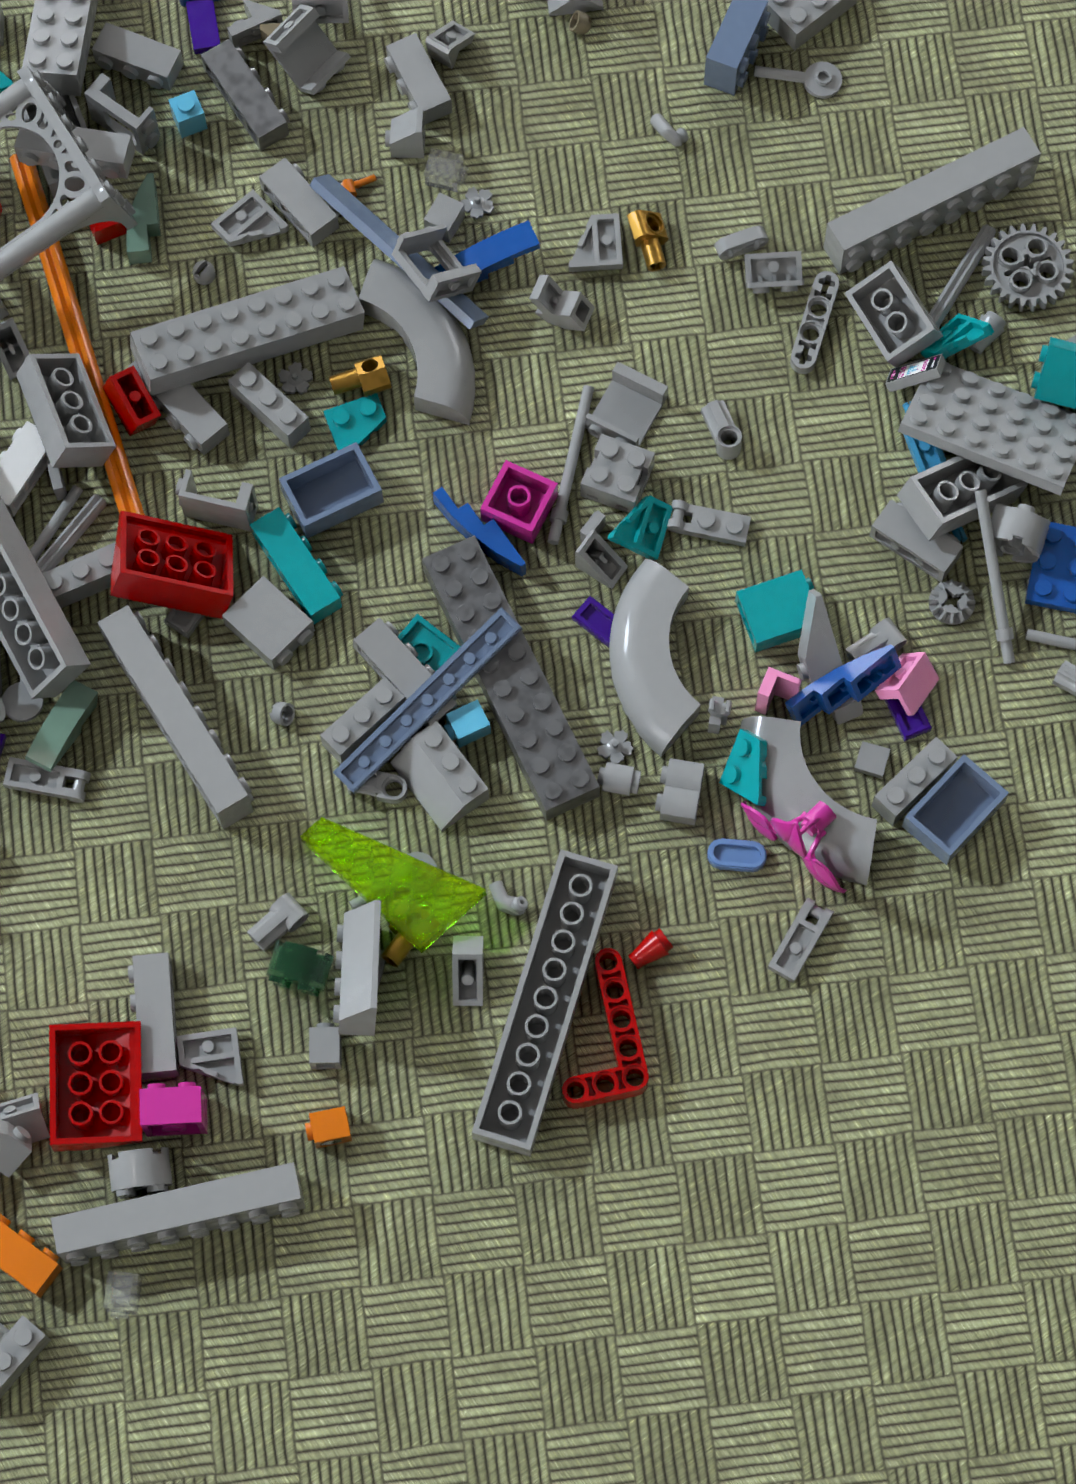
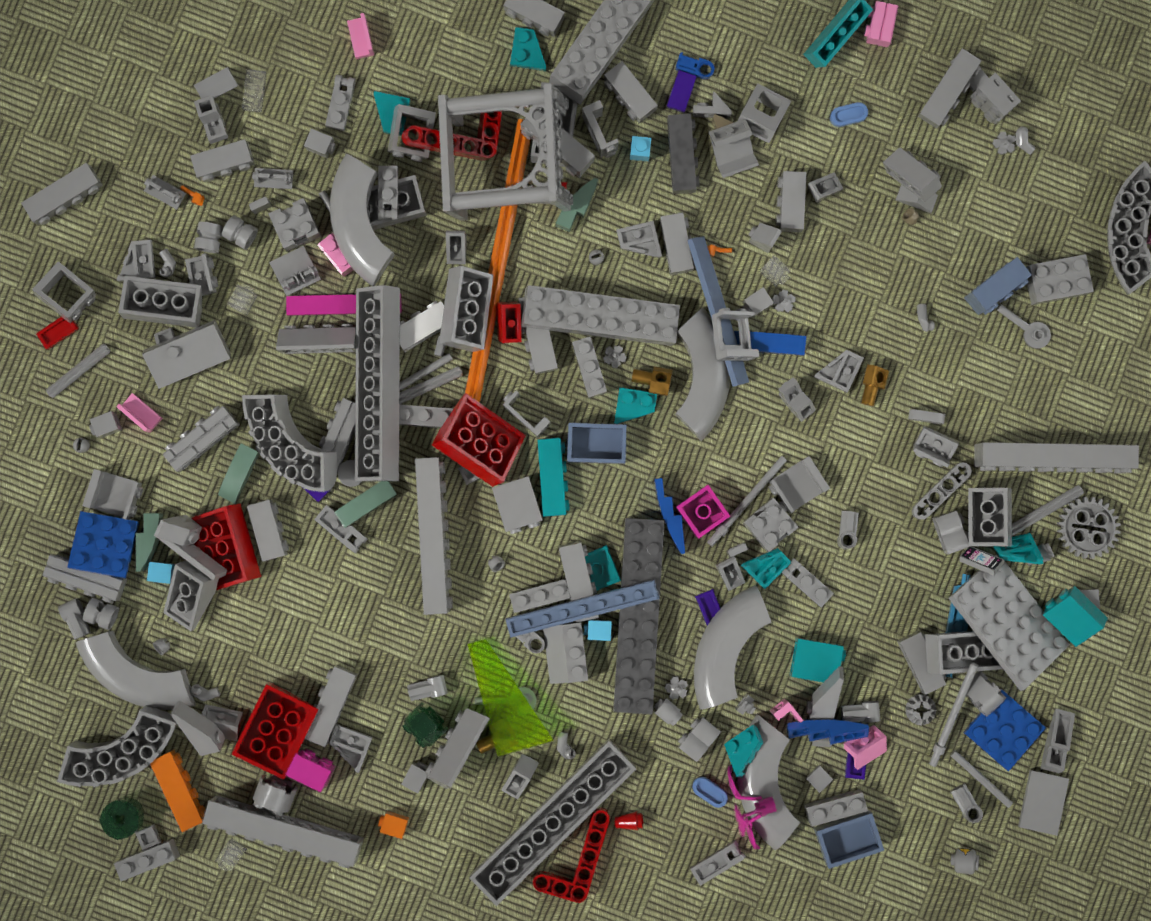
camera: 25 degrees right, 15 degrees up
none -> light grey brick [932,511,969,555]

